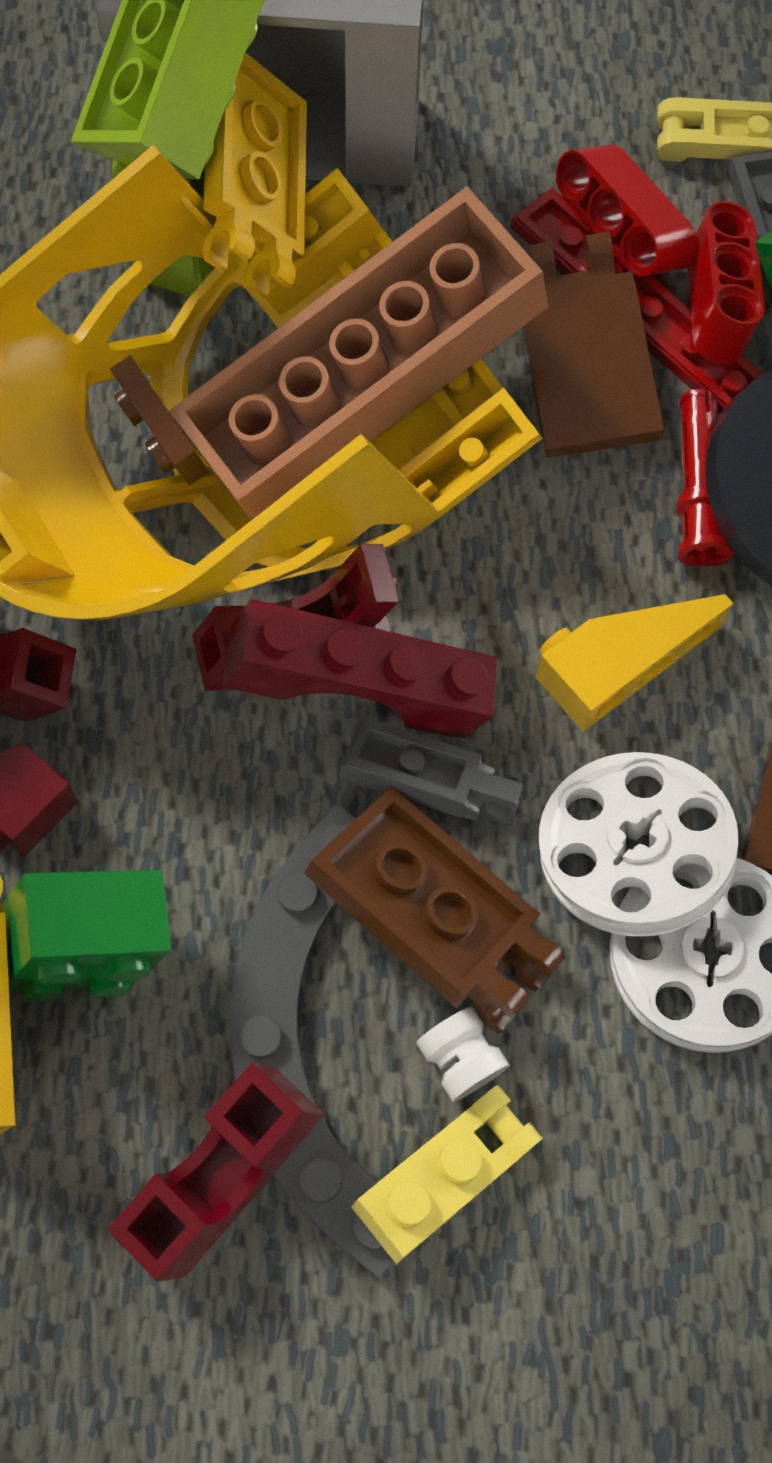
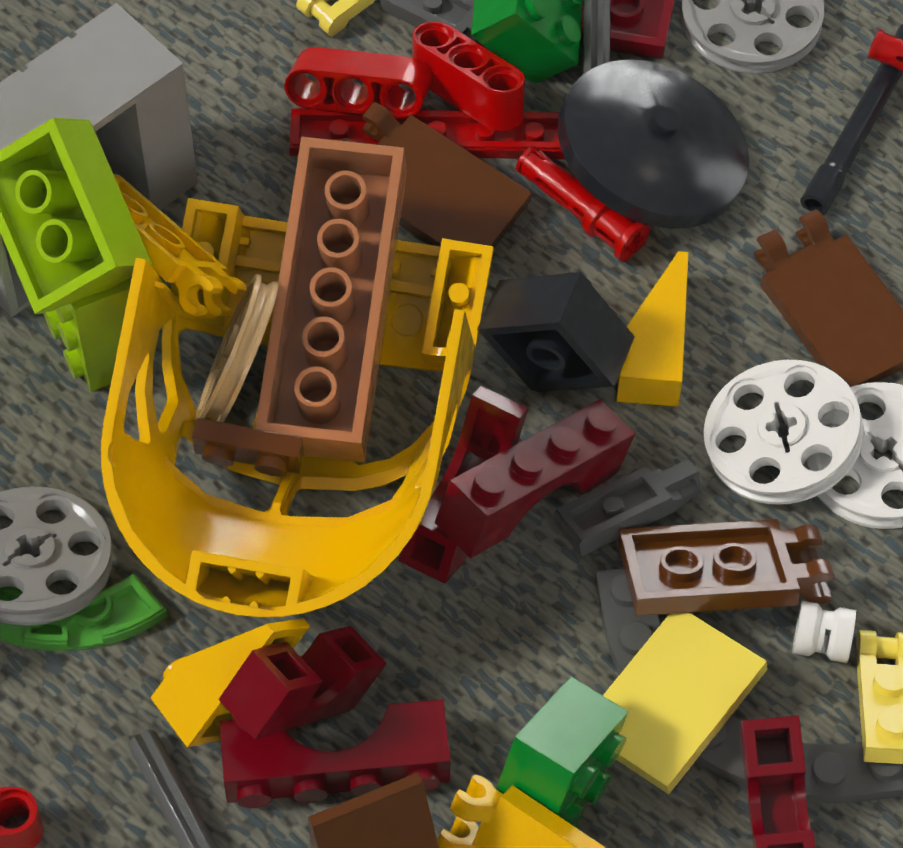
camera: 45 degrees left, 10 degrees down
none -> tan wedge [195,274,278,422]
none -> black brick [477,272,635,392]
none -> light yellow tile [603,612,767,795]

